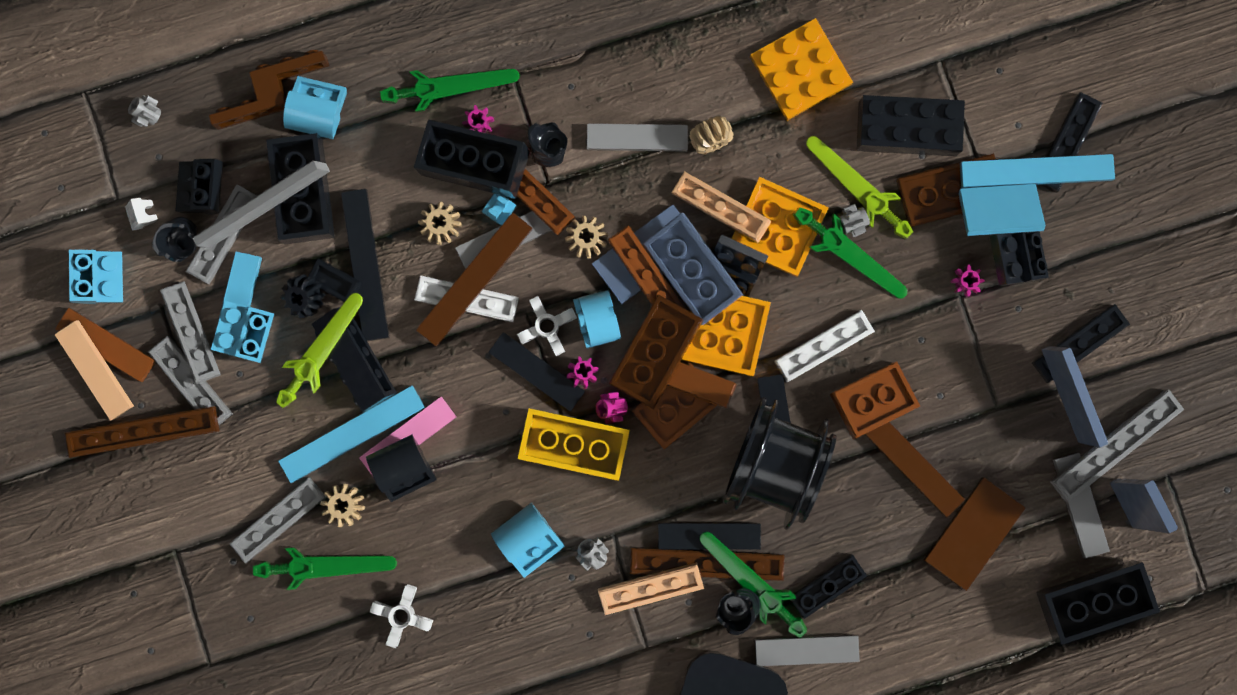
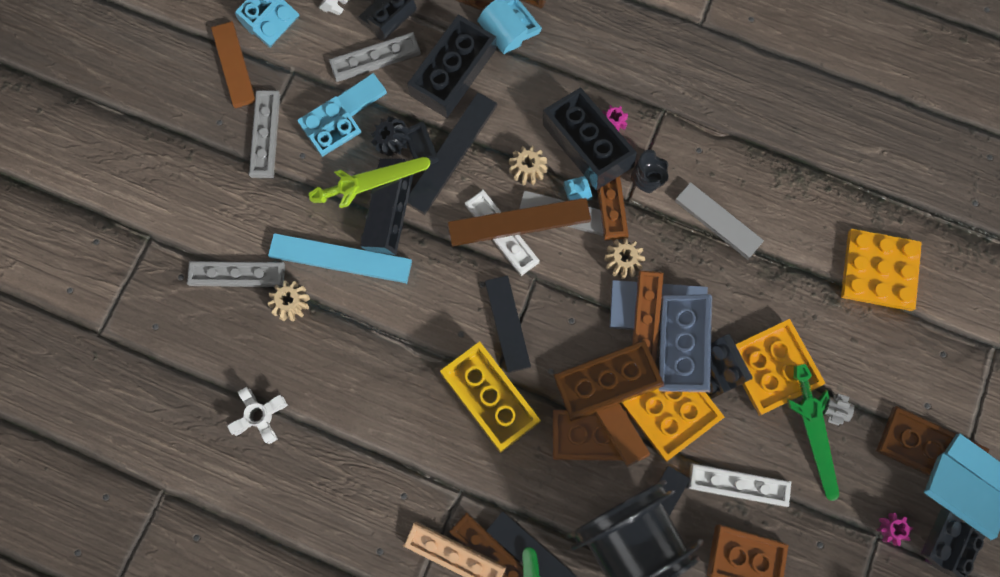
camera: 40 degrees right, 10 degrees down
light nougat tile [55,320,134,421] -> none
reddish brown tile [65,406,220,458] -> none
black hair [152,217,197,262] -> none
light grey tile [160,281,221,384] -> none
light grey tile [193,161,330,248] -> none
green sword [253,547,397,590] -> none
bright pink tile [359,397,457,476] -> none
black brick [366,434,437,502] -> none
green sword [380,69,520,112] -> none
medium azure brick [491,502,565,578] -> none
white pin [517,296,577,356] -> none
dark pink gear [567,356,599,389] -> none
medium azure brick [573,290,621,348] -> none
light grey gear [576,538,609,571] -> none
dark pink gear [596,392,628,424] -> none
light nougat tile [671,171,771,243] -> none
tan gear [689,116,734,154] -> none
lime sword [806,136,913,239] -> none
black brick [856,95,965,156] -> none

